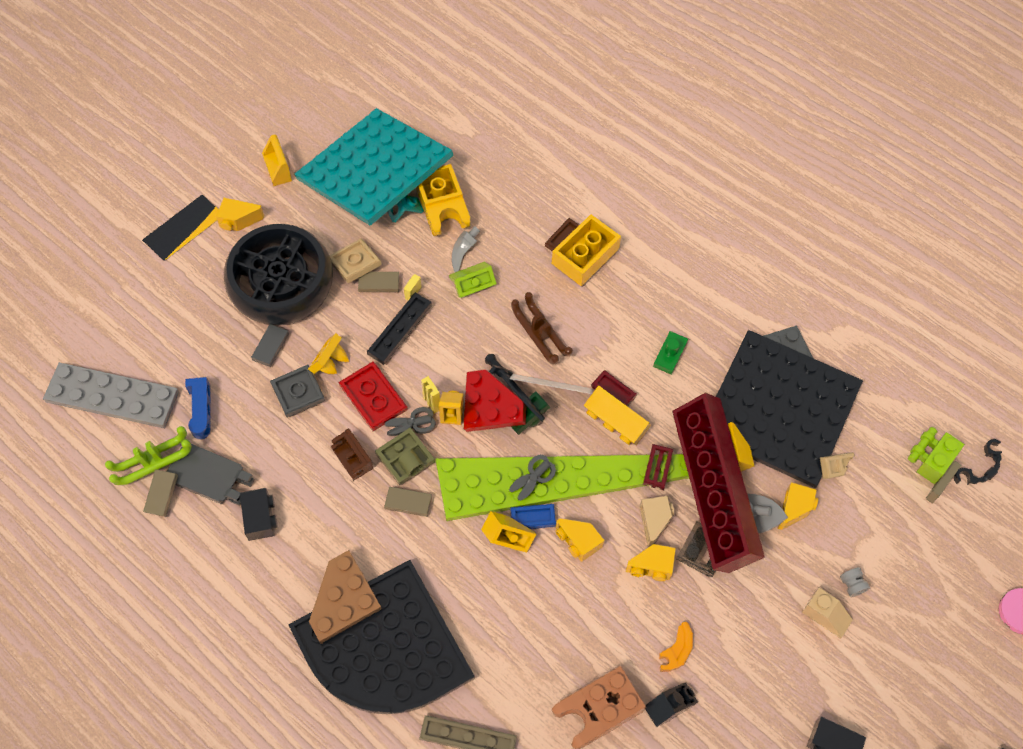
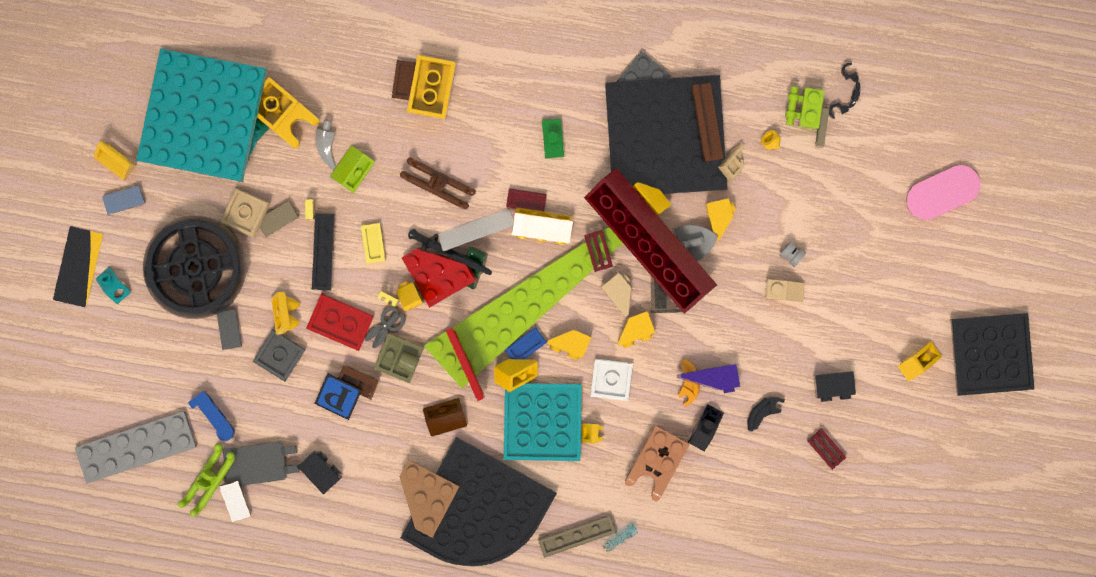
camera: 25 degrees left, 25 degrees up
yellow slope [216,198,264,231] -> none
dark tan tile [384,486,432,517] -> none
dark grey piece [509,454,556,501] -> none
none -> teal bracket [96,267,131,304]
none -> sand blue tile [102,186,145,215]
none -> piece [314,373,362,420]
none -> light yellow tile [361,223,386,264]
none -> reddish brown panel [423,398,467,437]
none -> red tile [445,328,485,402]
none -> teal plate [504,383,582,461]
none -> yellow tile [582,423,604,443]
none -> white tile [590,359,633,401]
none -> dark purple slope [677,364,740,393]
none -> reddish brown fence [691,83,723,162]
none -> black piece [747,397,785,432]
none -> yellow tile [761,130,781,150]

